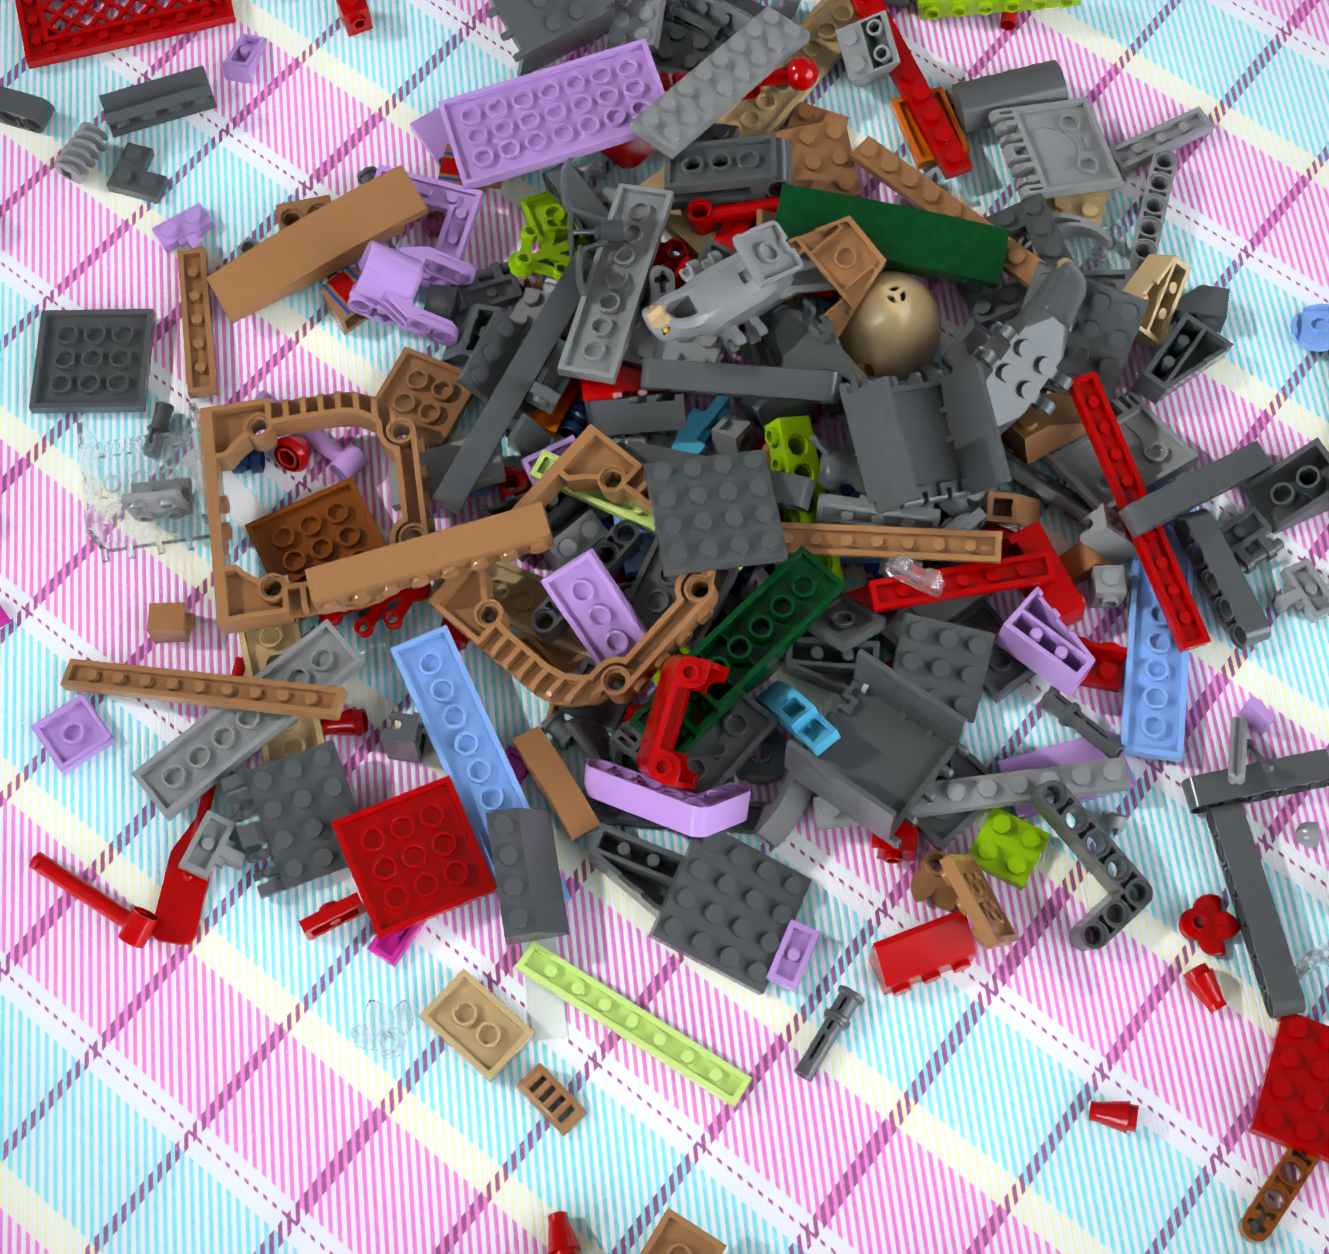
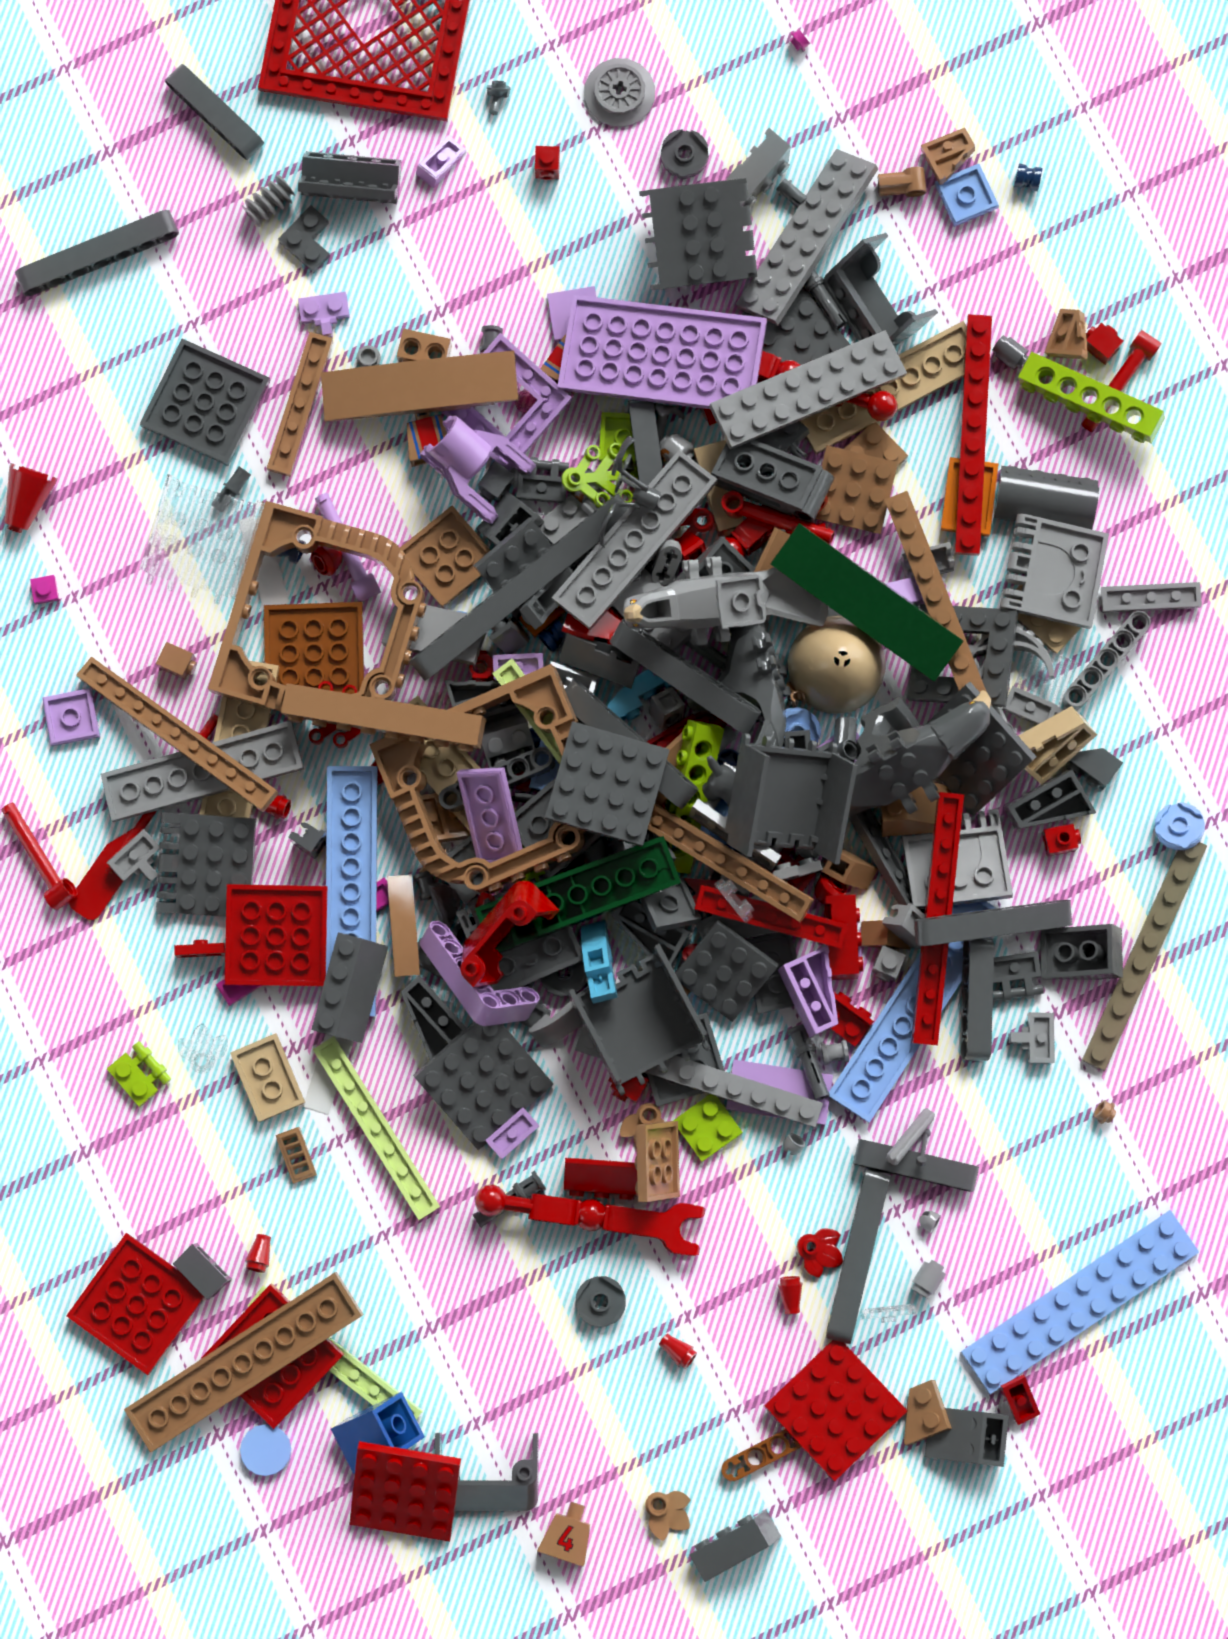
camera: 25 degrees right, 15 degrees up
light grey bracket [119,478,193,522] -> none
medium nougat wing [786,215,887,338] -> none
light grey slope [835,10,901,87] -> none
dark grey beam [1030,780,1153,951] -> none
lavender tile [1239,696,1276,735] -> none
none -> lime plate [107,1041,171,1107]
none -> red piece [475,1184,706,1256]
none -> dark grey plate [576,1276,626,1327]
none -> light grey bush [821,1040,849,1066]
none -> red brick [1041,823,1081,857]

